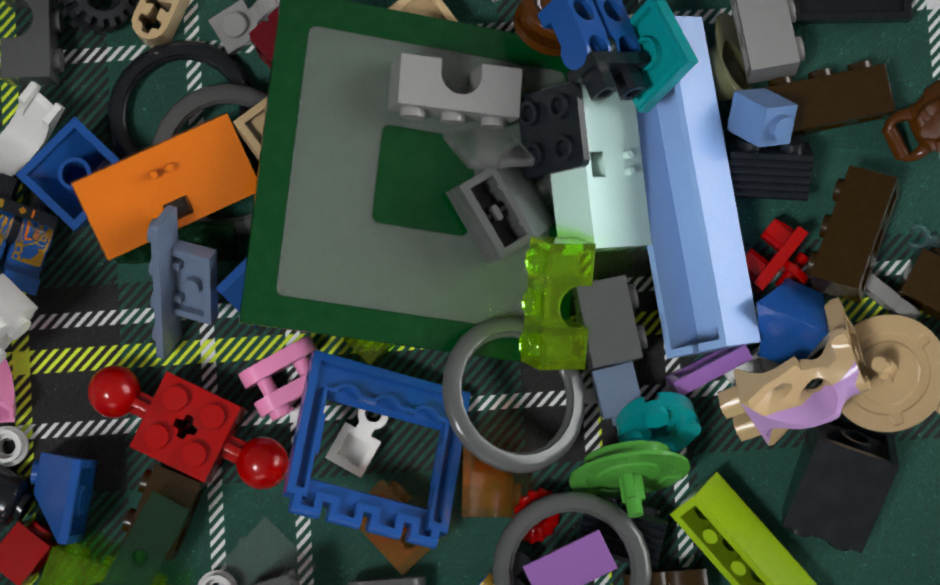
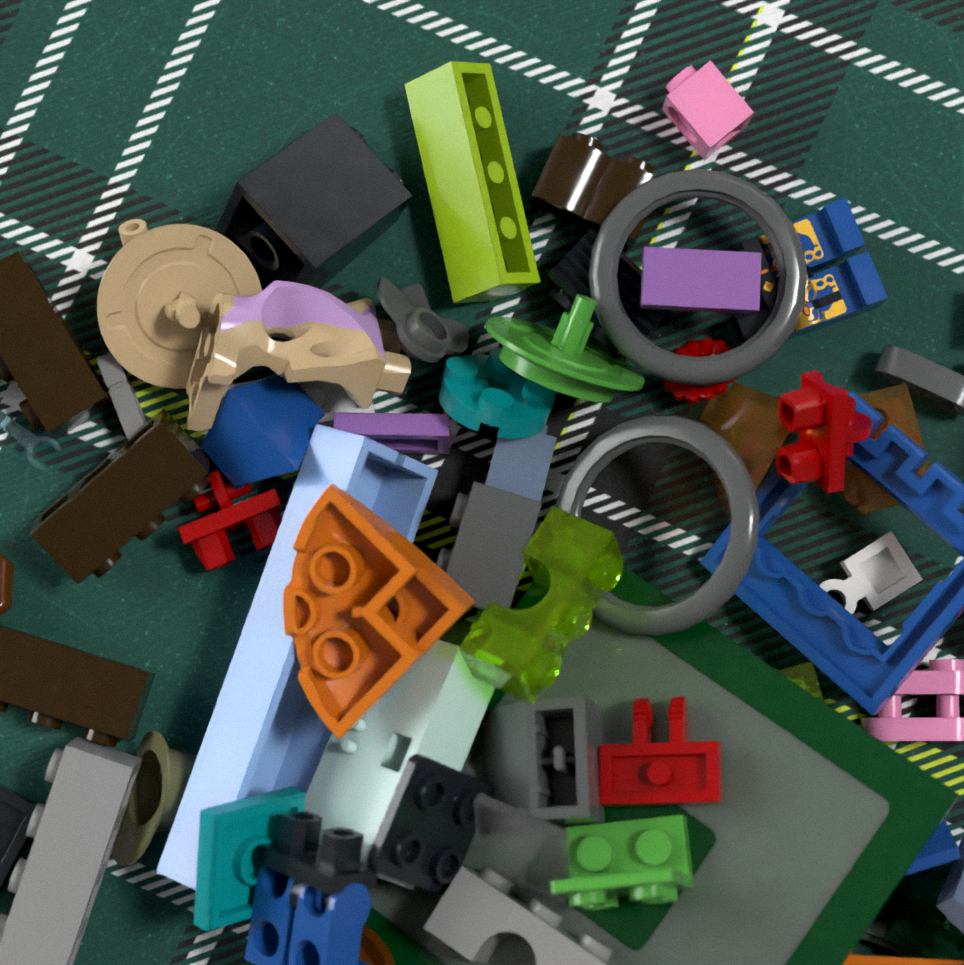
camera: 155 degrees left, 0 degrees up
black brick [726,136,813,201] -> none
medium blue brick [727,88,798,147] -> none
none -> orange brick [283,483,476,739]
none -> dark grey plate [377,277,469,363]
none -> bright green bracket [550,815,694,911]
none -> red hinge [599,697,723,807]
none -> red hips [776,370,872,493]

